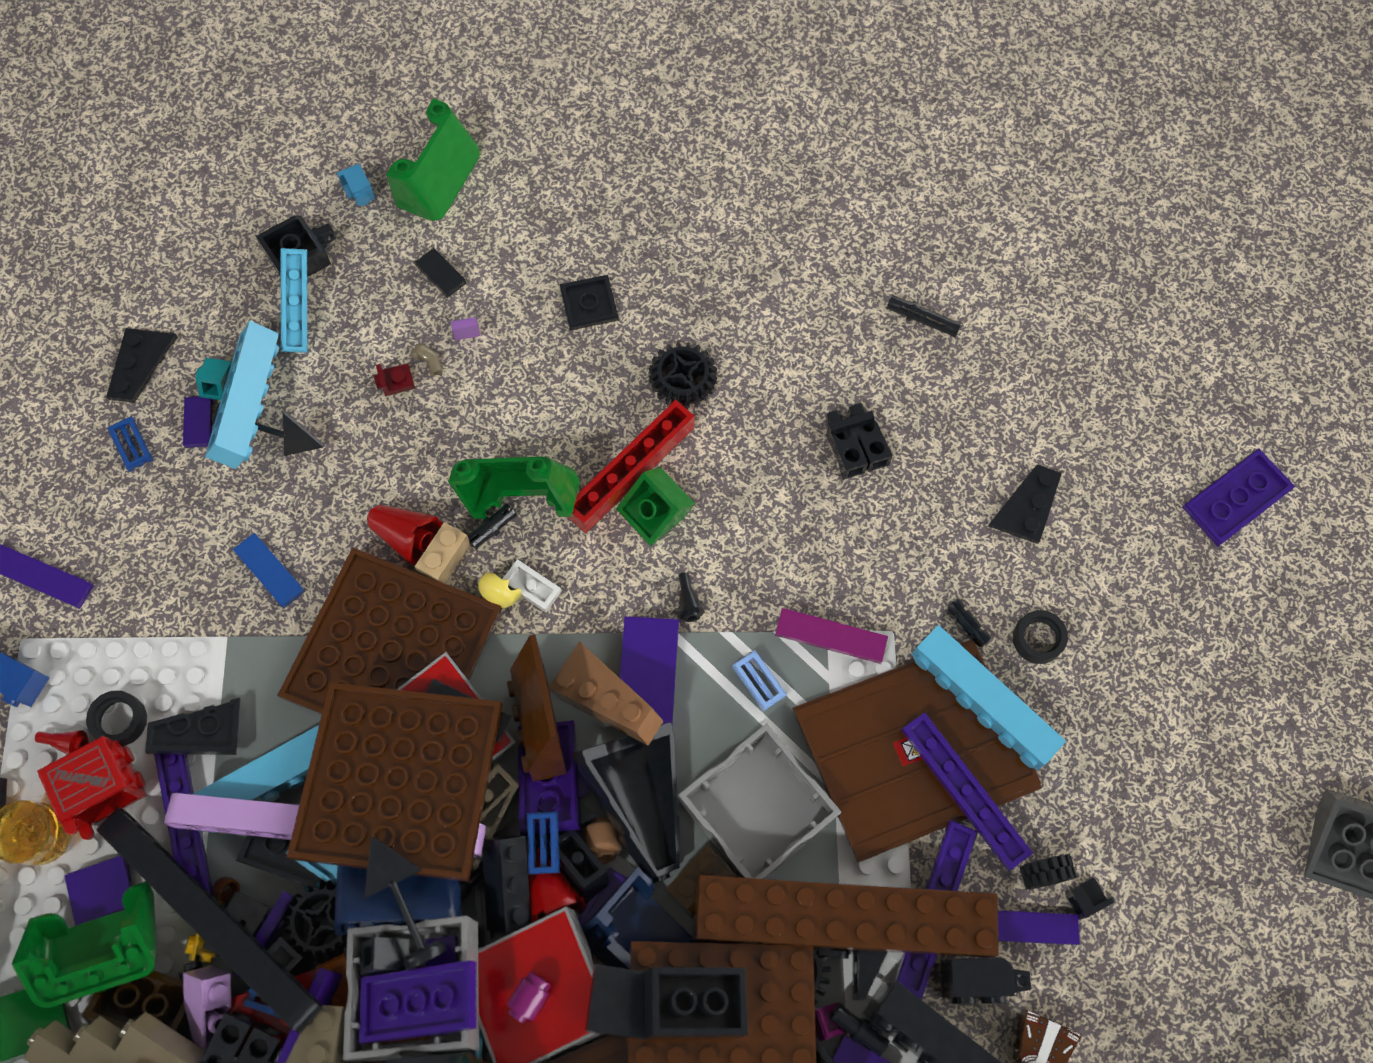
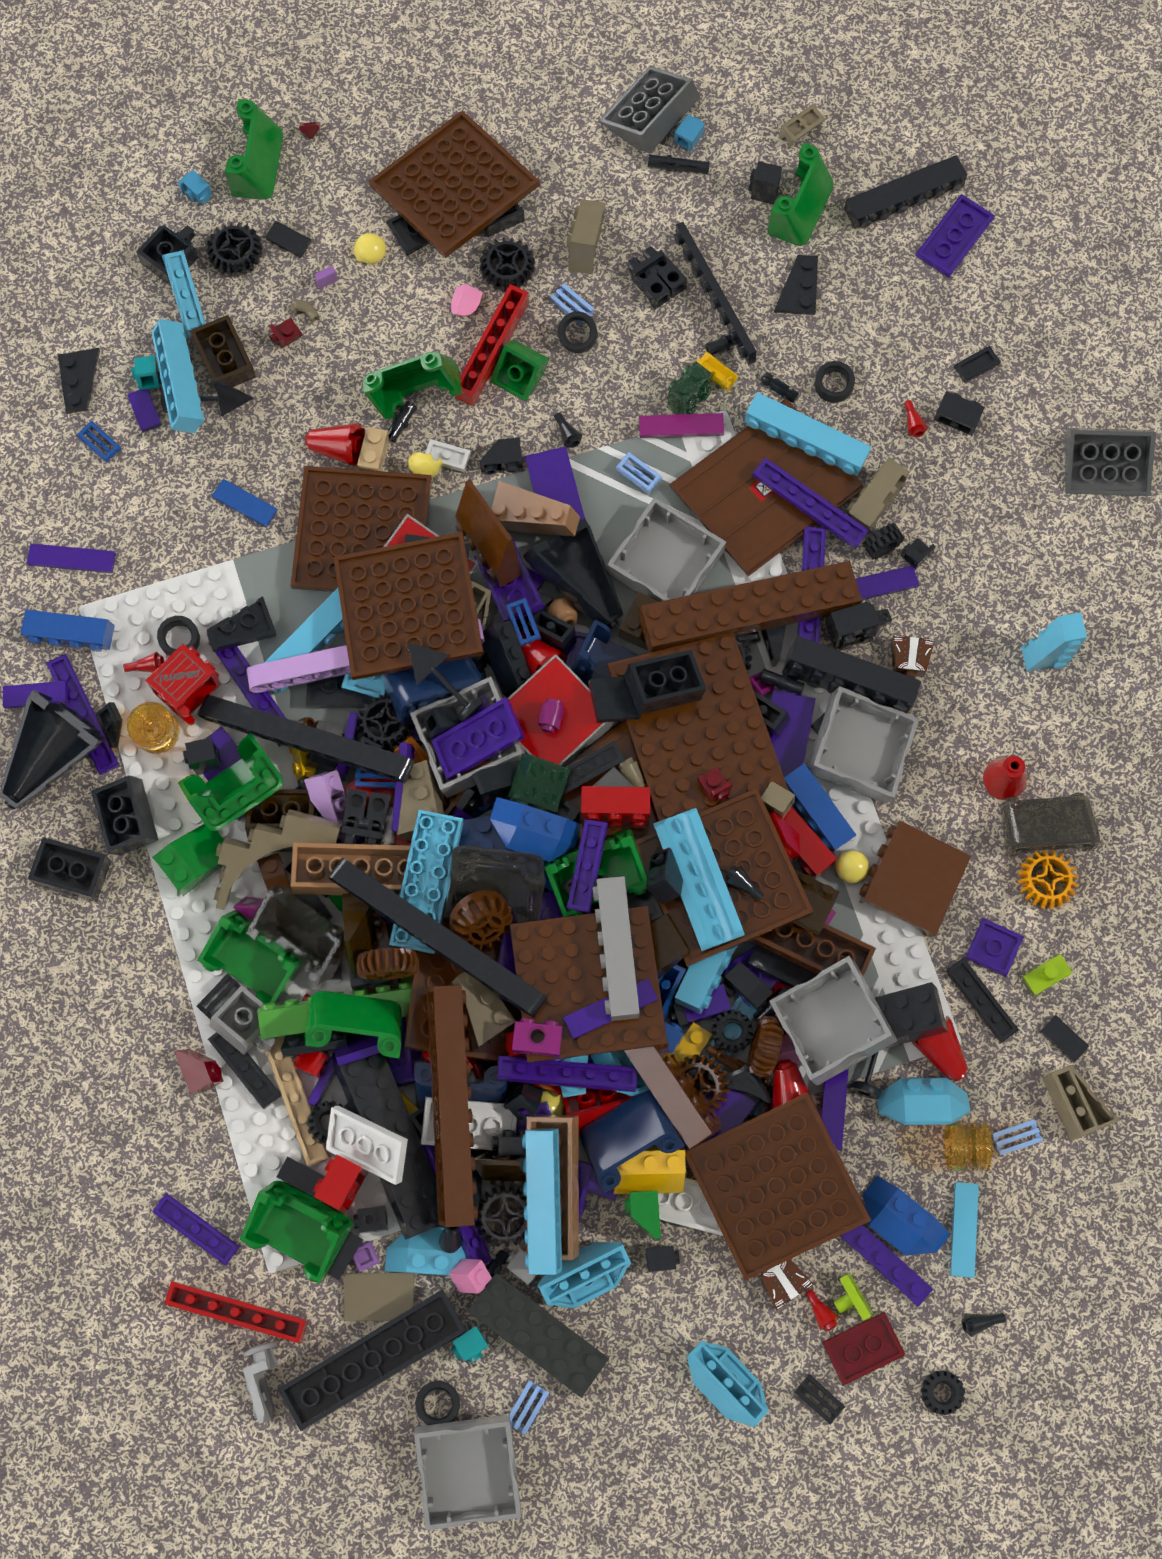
camera: 15 degrees left, 5 degrees up
none -> black brick [183,737,223,775]
none -> dark brown brick [190,315,256,391]
none -> black gear [206,222,263,277]
none -> dark red slope [299,122,320,139]
none -> light yellow hair [353,233,386,265]
none -> reddish brown plate [368,110,540,258]
none -> bright pink brick [451,284,483,316]
none -> black slope [480,437,523,475]
none -> black hinge [484,203,525,237]
none -> light blue tile [550,283,594,325]
none -> black tyre [558,311,598,353]
none -> dark tan wedge [566,199,605,275]
none -> dark grey slope [599,66,700,153]
none -> clear green brick [667,361,712,415]
none -> dark azure brick [674,114,705,152]
none -> black plate [674,222,757,365]
none -> yellow hinge [695,351,739,392]
none -> black axle [705,335,737,355]
none -> black brick [748,161,782,205]
none -> green windscreen [767,142,834,246]
none -> dark tan hinge [778,104,825,147]
none -> black brick [844,155,967,229]
none -> dark tan wedge [847,457,910,531]
none -> red cone [904,400,928,438]
none -> black brick [934,391,985,436]
none -> black tile [954,346,1001,383]

